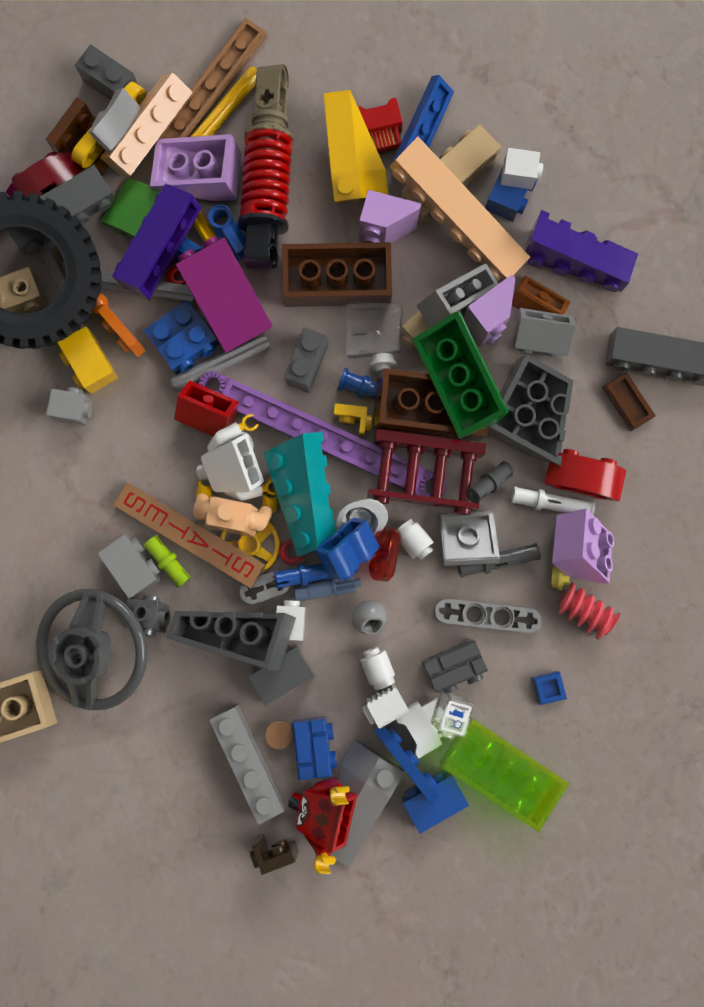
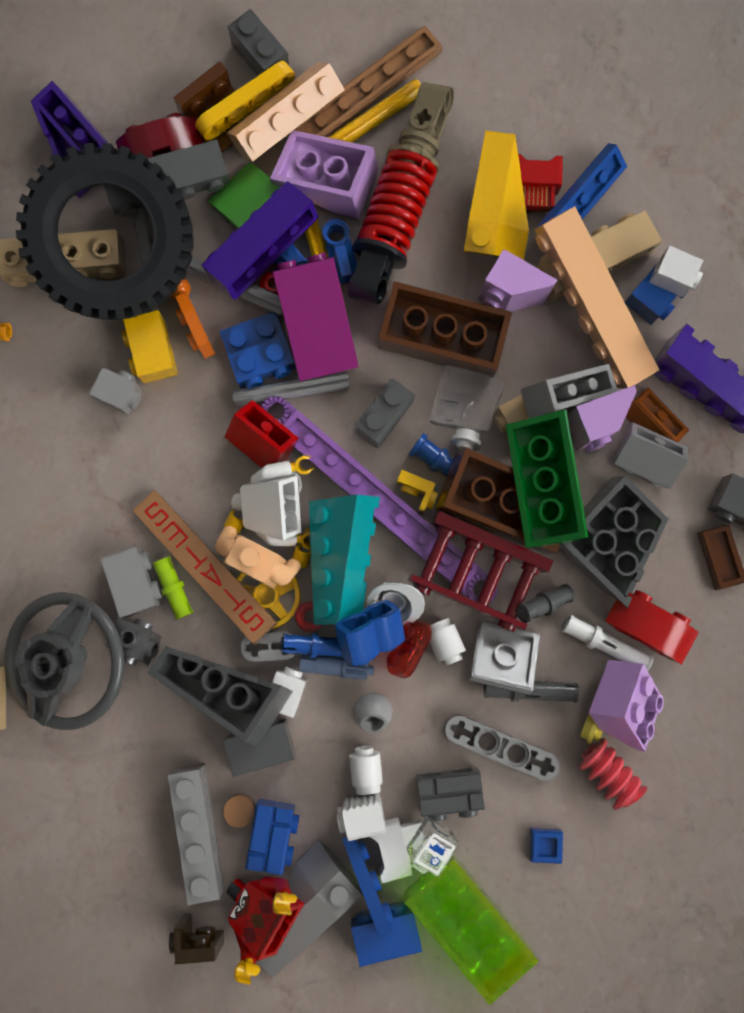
camera: 15 degrees right, 0 degrees up
light grey slope [89,88,141,152] -> none

